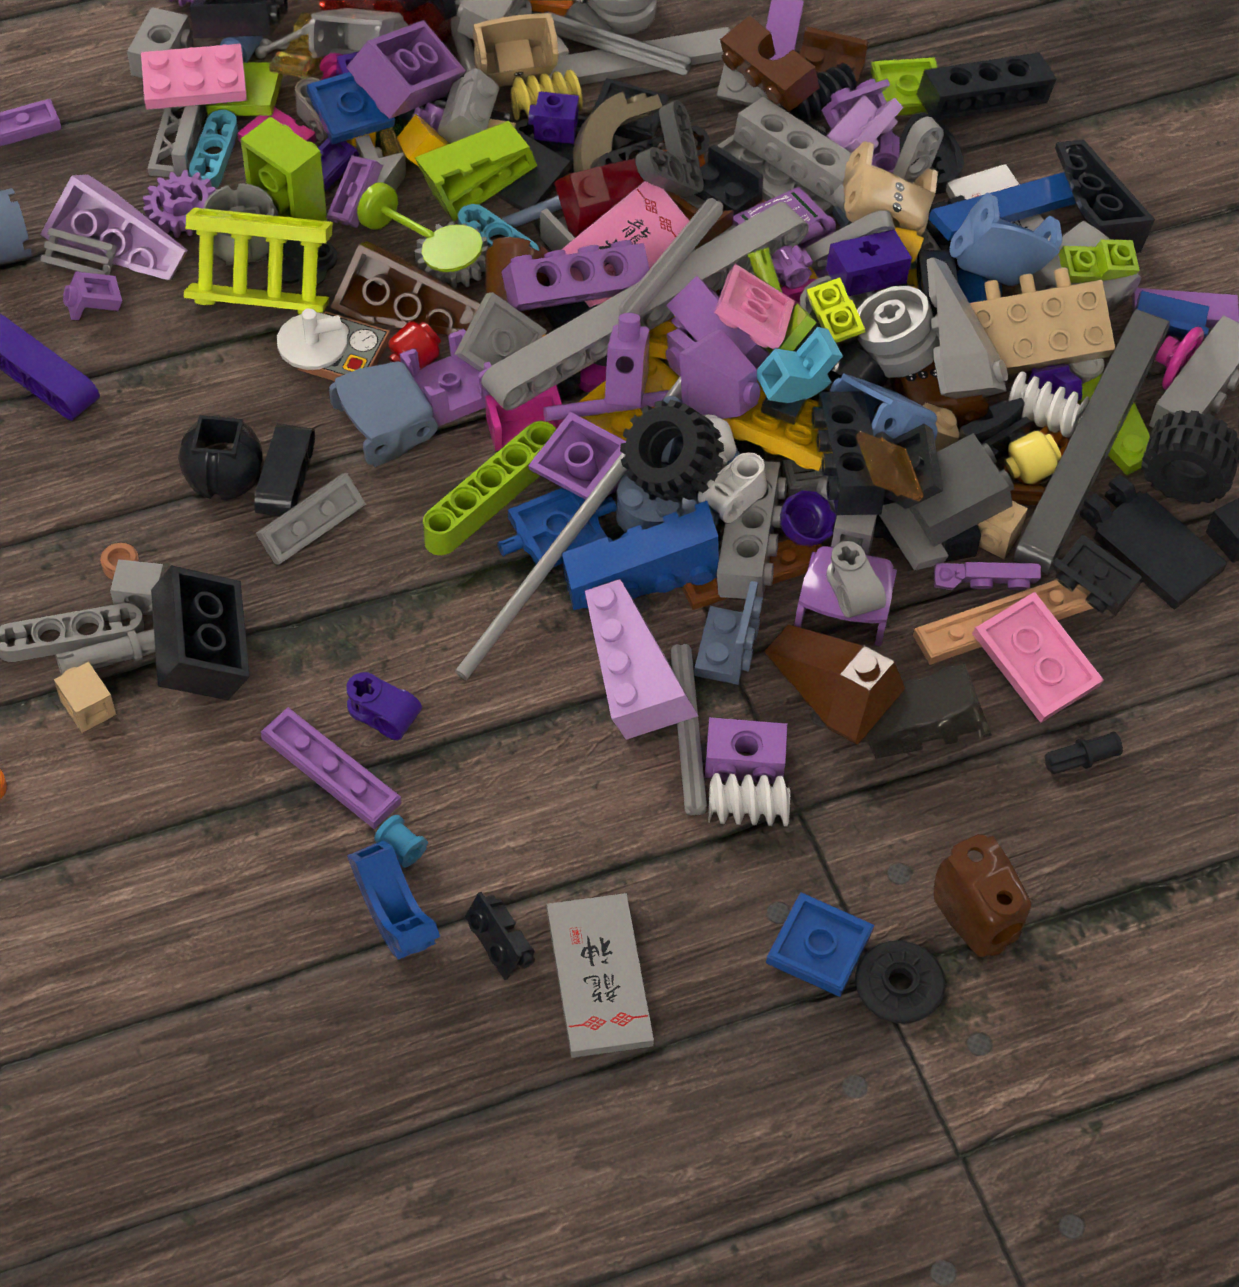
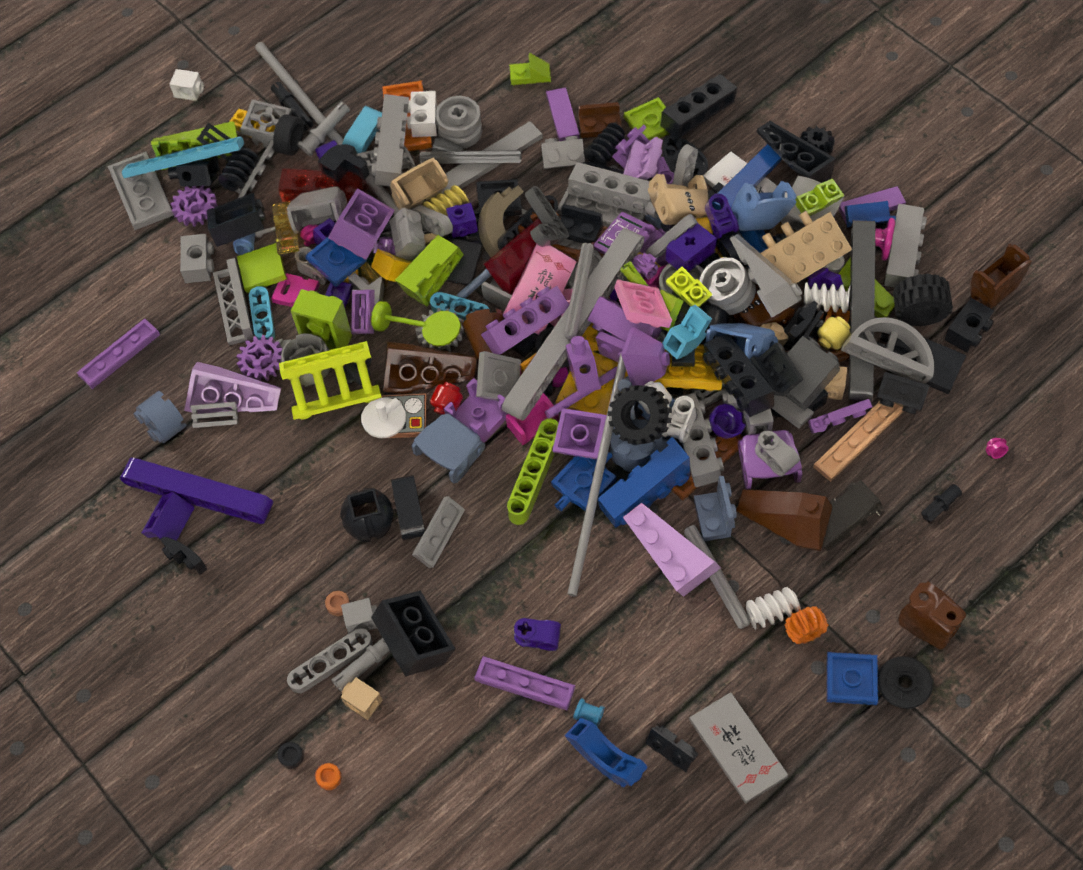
camera: 15 degrees left, 5 degrees up
medium lavender bracket [63,271,122,320] -> none
bright pink plate [141,44,247,110] -> none
light grey hinge [255,23,309,59] -> none
medium lavender brick [704,718,787,784] -> none
reddish brown arch [720,16,819,112] -> none
clear orange piece [856,431,924,501] -> none
bright pink plate [972,592,1104,723] -> none
none -> light grey beam [410,205,453,237]
none -> dark purple piece [705,193,739,239]
none -> orange gear [785,606,829,644]
none -> black gear [800,125,835,155]
none -> light grey window [841,317,934,384]
none -> dark pink plate [986,438,1008,459]

